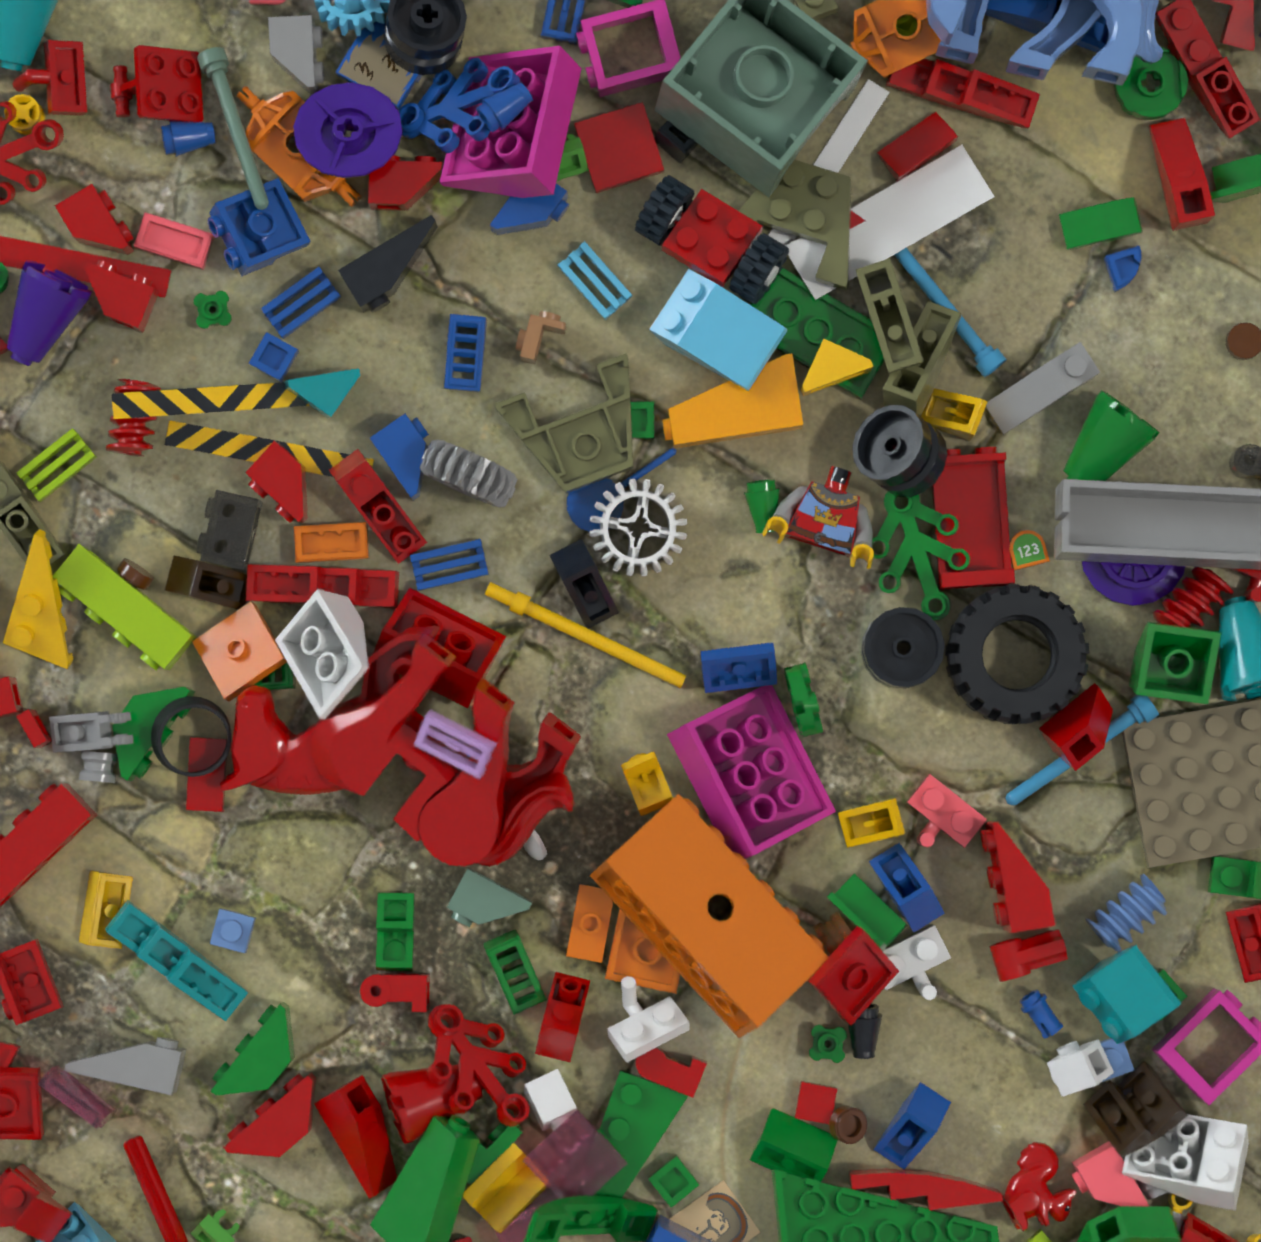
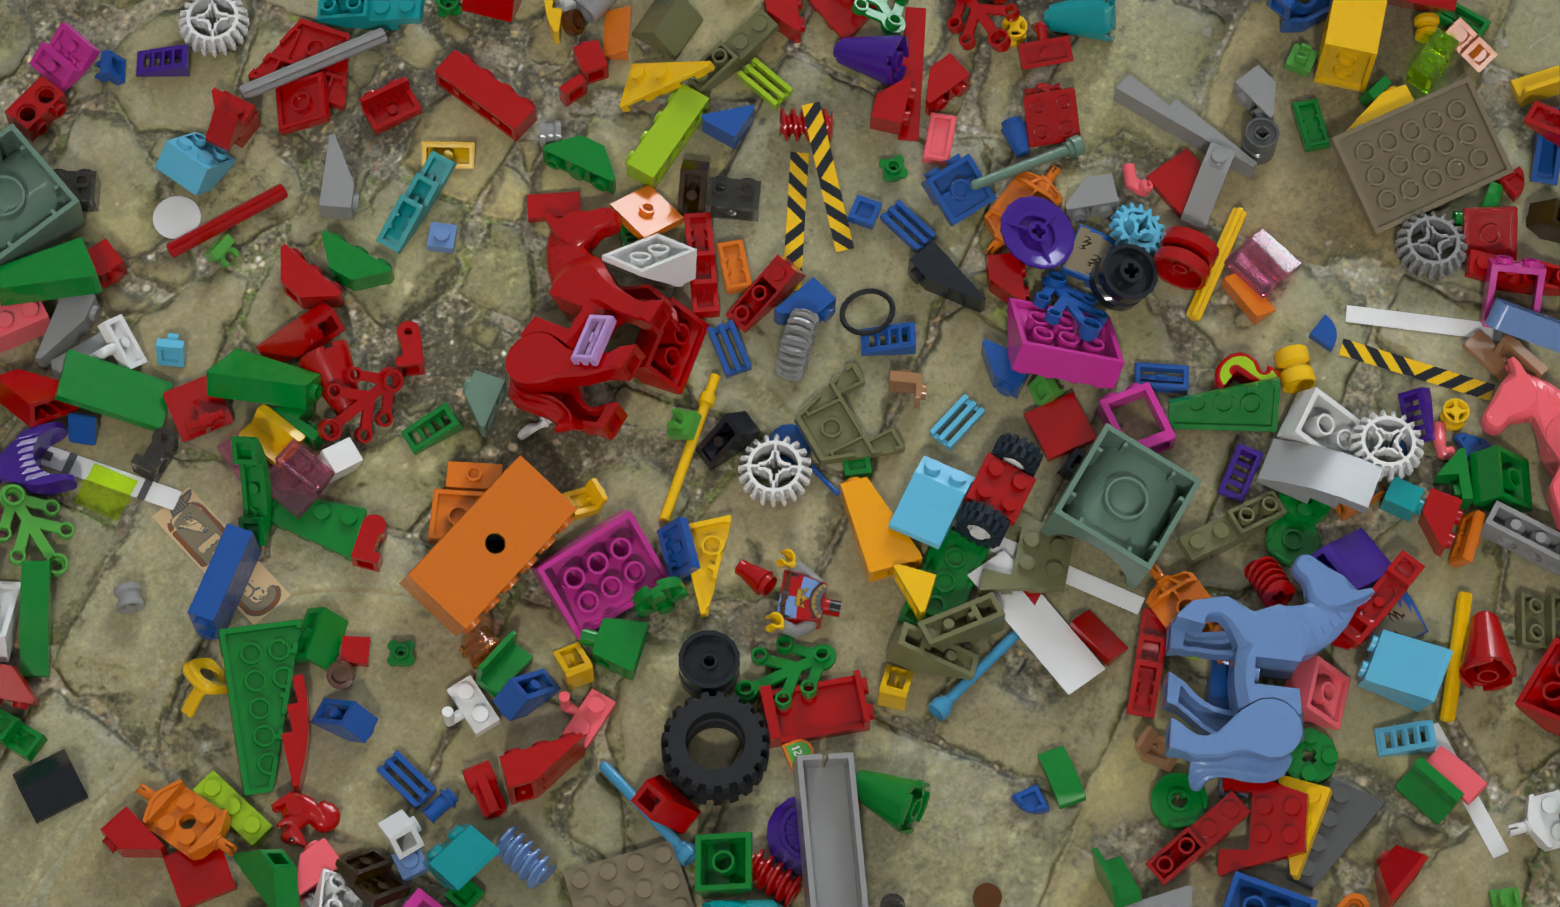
camera: 75 degrees right, 20 degrees down
clear pink slope [38,1065,117,1129] -> none
light grey hinge [49,711,133,753] -> none
reddish brown tile [117,558,154,590] -> none
black tyre [151,696,231,777] -> none
red slope [245,441,308,523] -> none
teal slope [284,368,360,418] -> none
green slope [376,893,415,971] -> none
blue cone [476,82,533,132] -> none
red slope [535,972,591,1062] -> none
white plate [607,976,690,1063] -> none
green tile [648,1155,700,1208] -> none
green cone [744,479,780,533] -> none
red tile [808,926,899,1026] -> none
black cone [847,1003,882,1059] -> none
black wheel [852,405,948,498] -> none
light grey slope [985,342,1100,435] -> none
red slope [1149,118,1215,231] -> none
none -> blue tile [376,750,437,810]
none -> green torso [579,618,649,681]
none -> bright green tile [666,408,702,440]
none -> yellow wing [689,515,732,618]
none -> blue slope [701,105,754,149]
none -> red cone [735,560,777,596]
none -> black tyre [839,288,896,336]
none -> medium nougat bracket [1135,725,1179,772]

